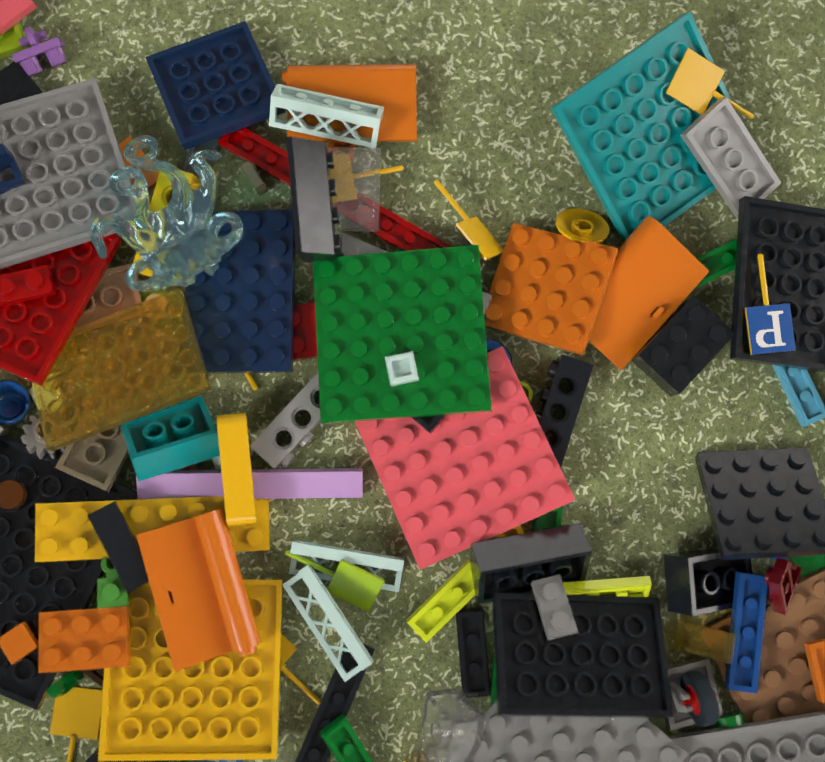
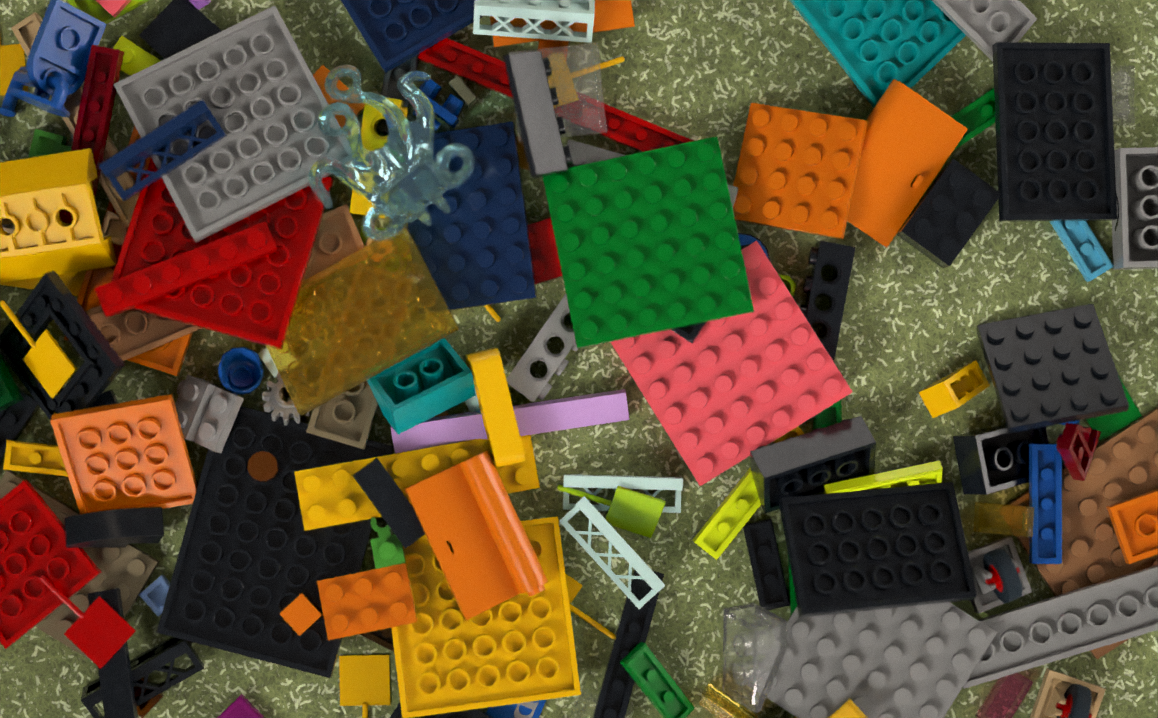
camera: 10 degrees left, 5 degrees up
green tile [47,670,84,698] -> none
light aqua tile [385,351,419,387] -> none
yellow piece [434,179,504,261] -> none
light grey plate [531,575,578,640] -> none
yellow dish [556,208,610,243] -> none
green tile [715,711,745,728] -> none
blue piece [745,253,796,355] -> none
none -> blue hips [409,78,464,131]
none -> yellow arch [919,360,990,418]

